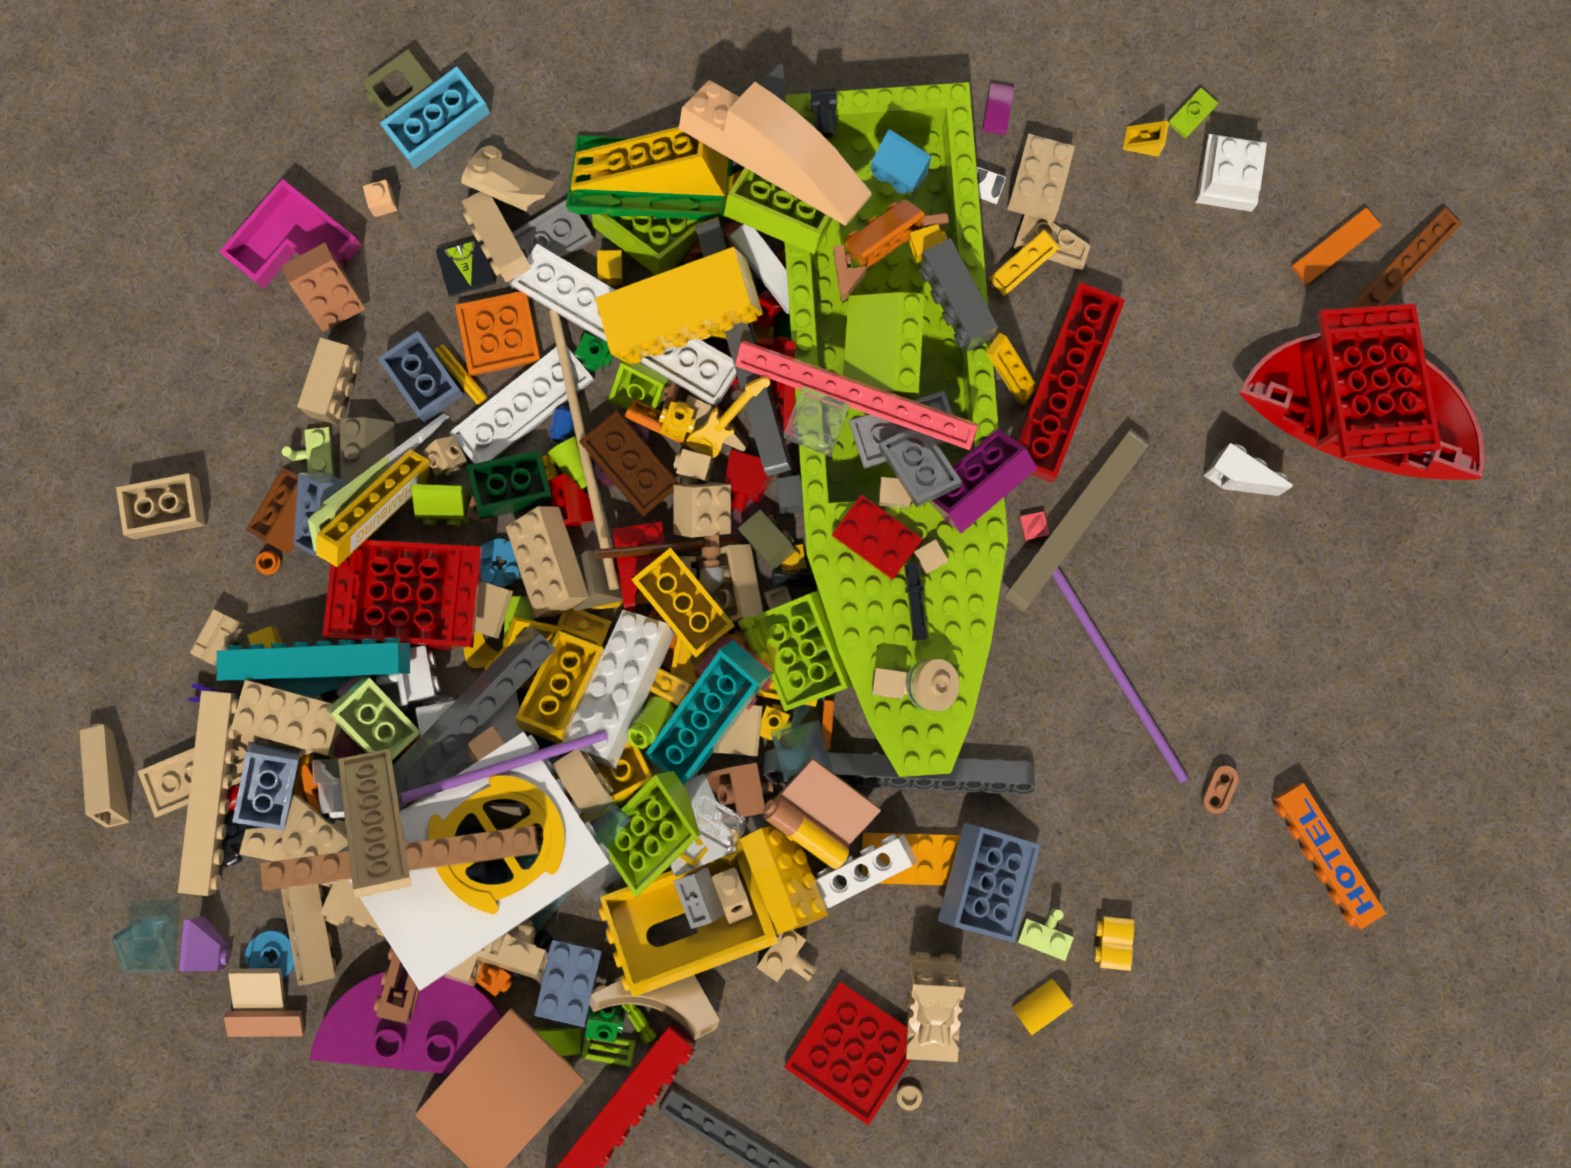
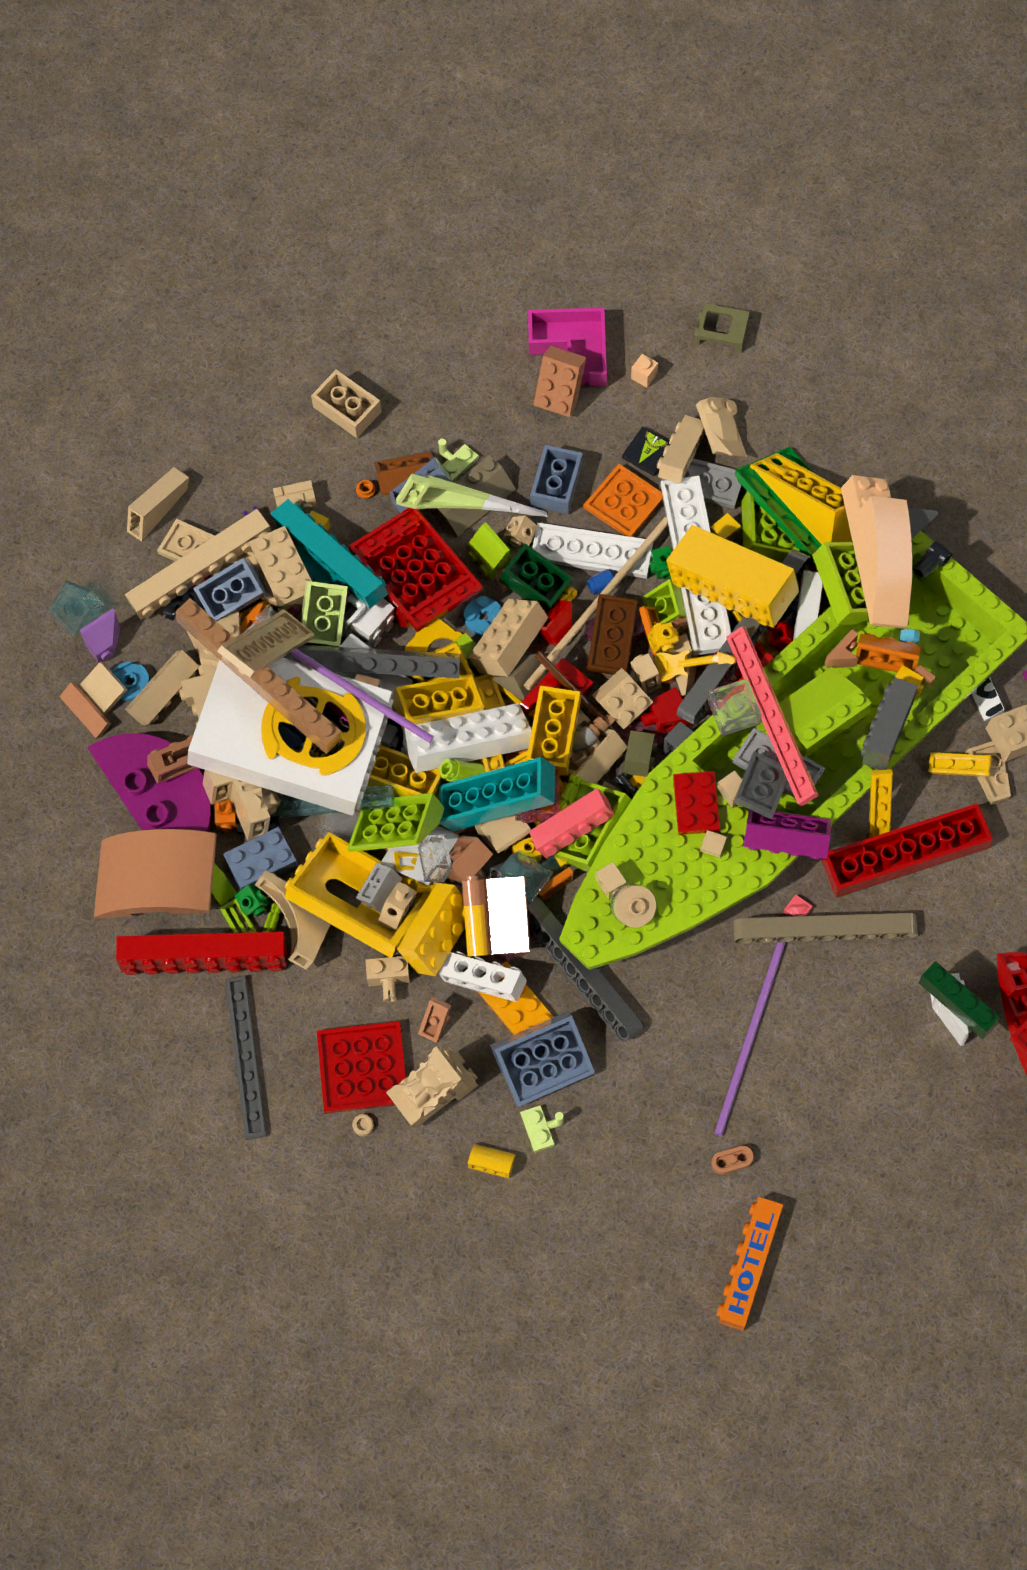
camera: 50 degrees right, 15 degrees down
tan brick [297,338,361,425] -> none
yellow brick [316,449,430,567] -> none
medium azure brick [380,67,490,170] -> none
yellow axle [434,345,487,405] -> none
tan tile [475,580,513,638] -> none
lime plant [548,437,597,490] -> none
tan brick [552,749,614,818] -> none
dark azure slope [870,129,931,197] -> none
black pin [904,563,929,641] -> none
yellow brick [1094,916,1134,971] -> none
none -> nougat slope [418,997,451,1043]
none -> coral brick [529,788,615,858]
none -> medium azure tile [899,628,920,644]
none -> dark green brick [919,961,1000,1039]

